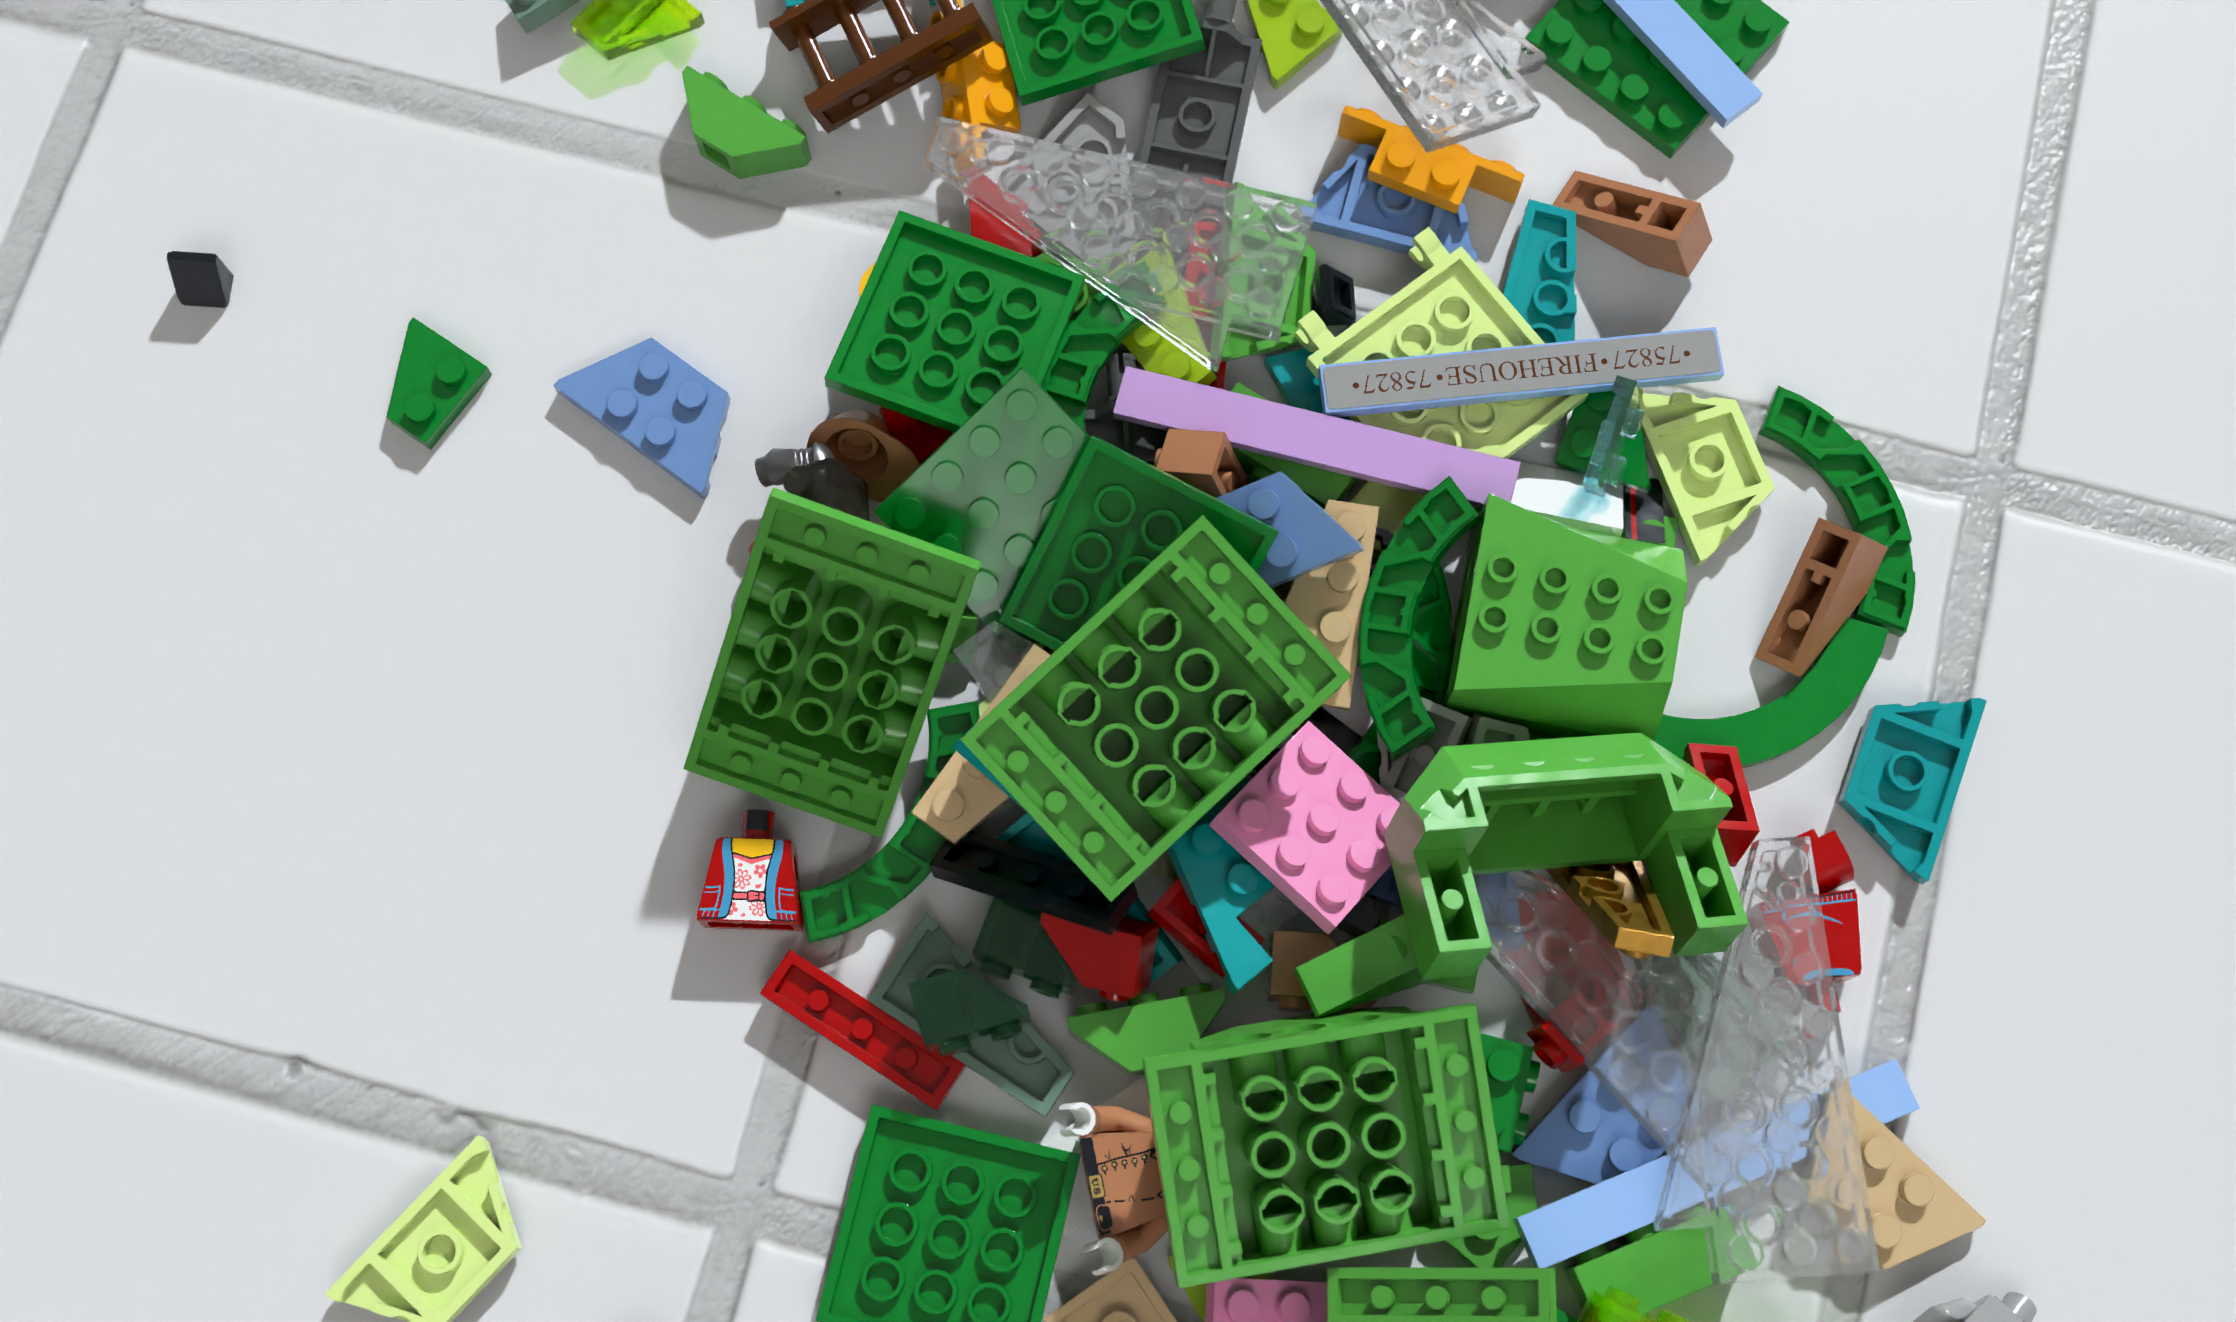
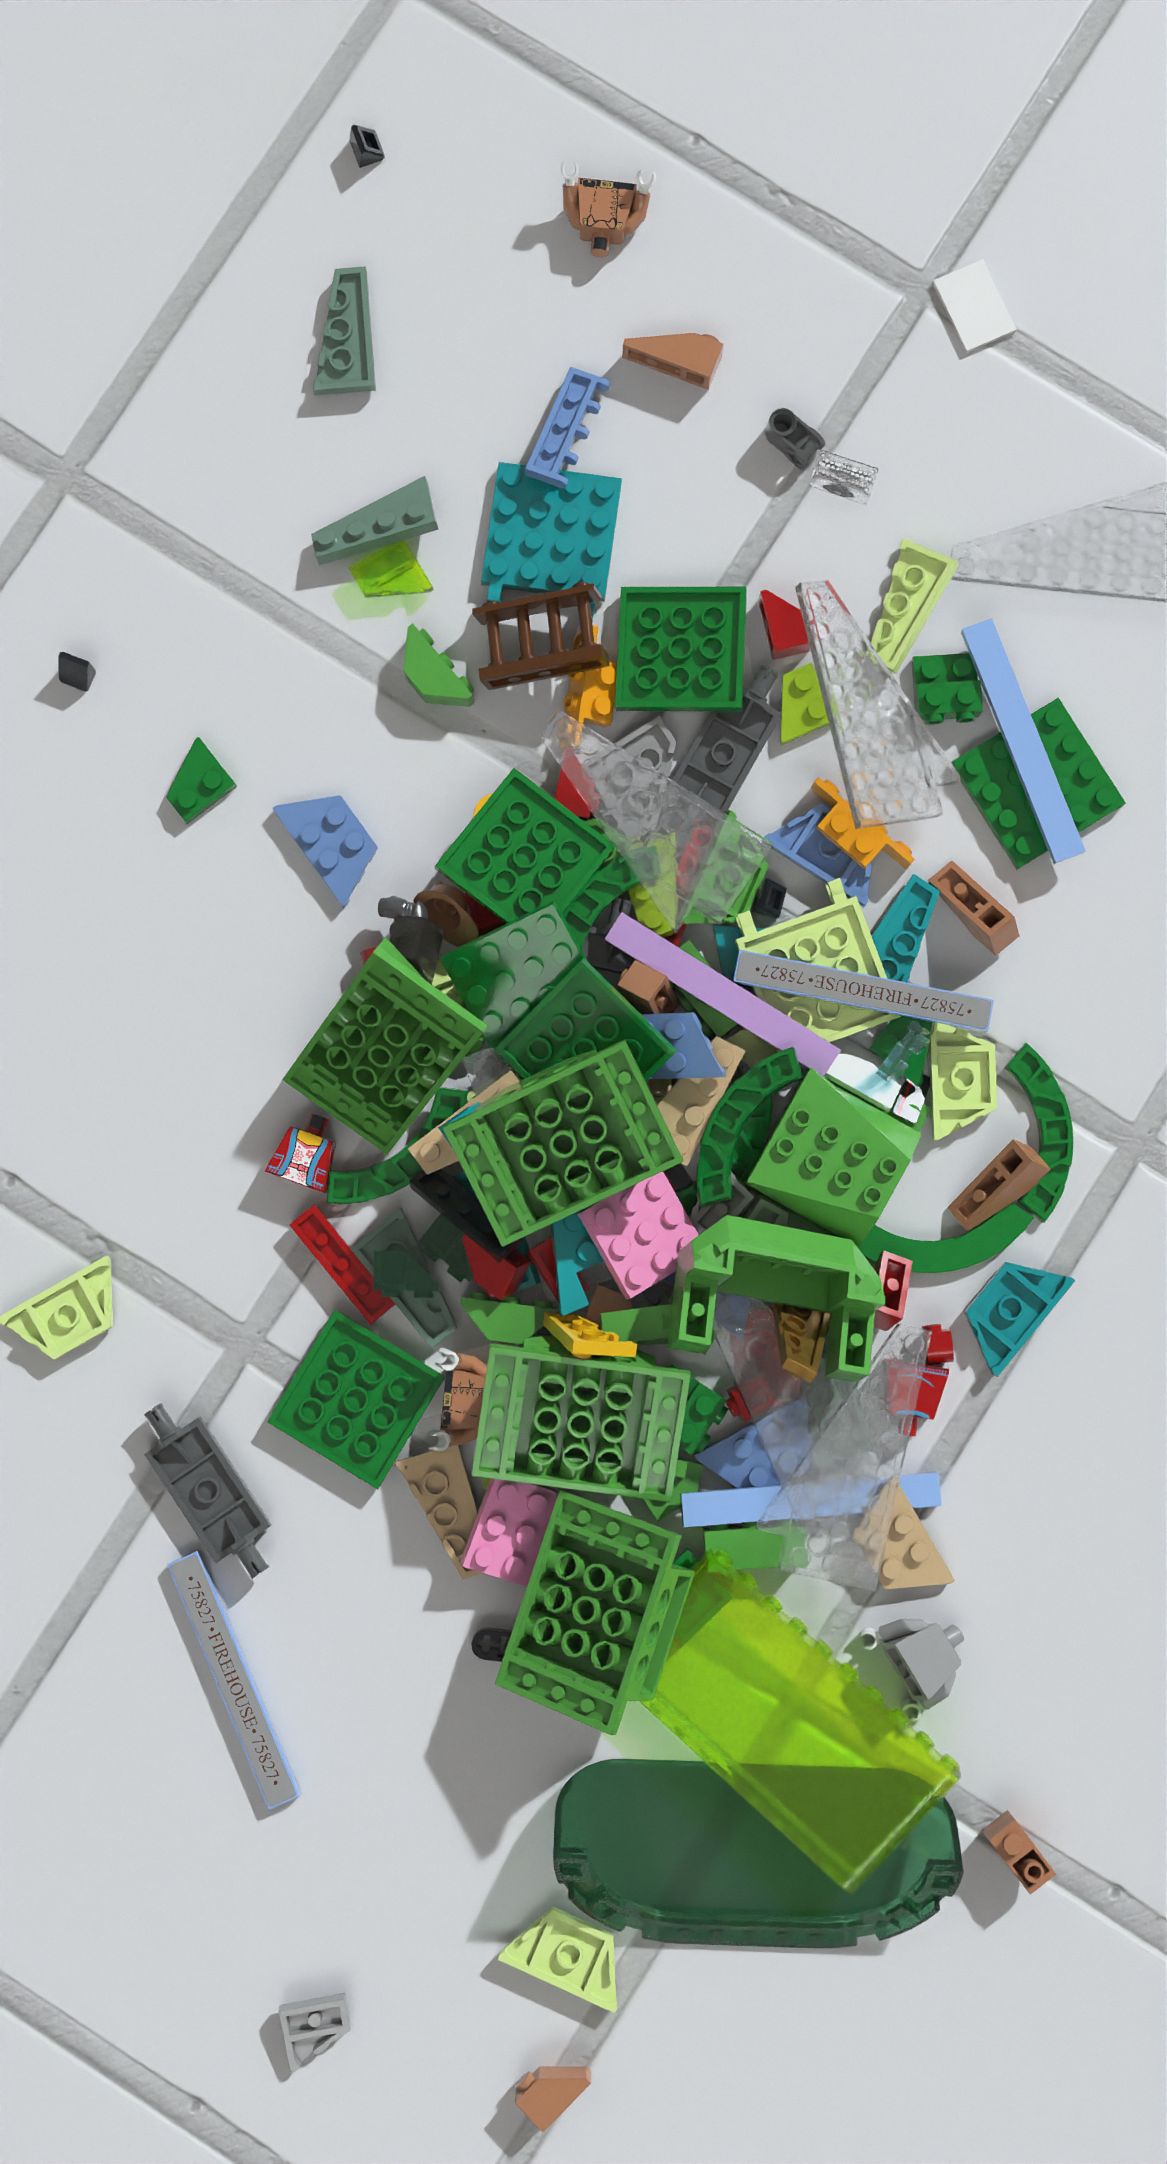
camera: 20 degrees right, 10 degrees up
none -> yellow wing [543,1312,637,1359]

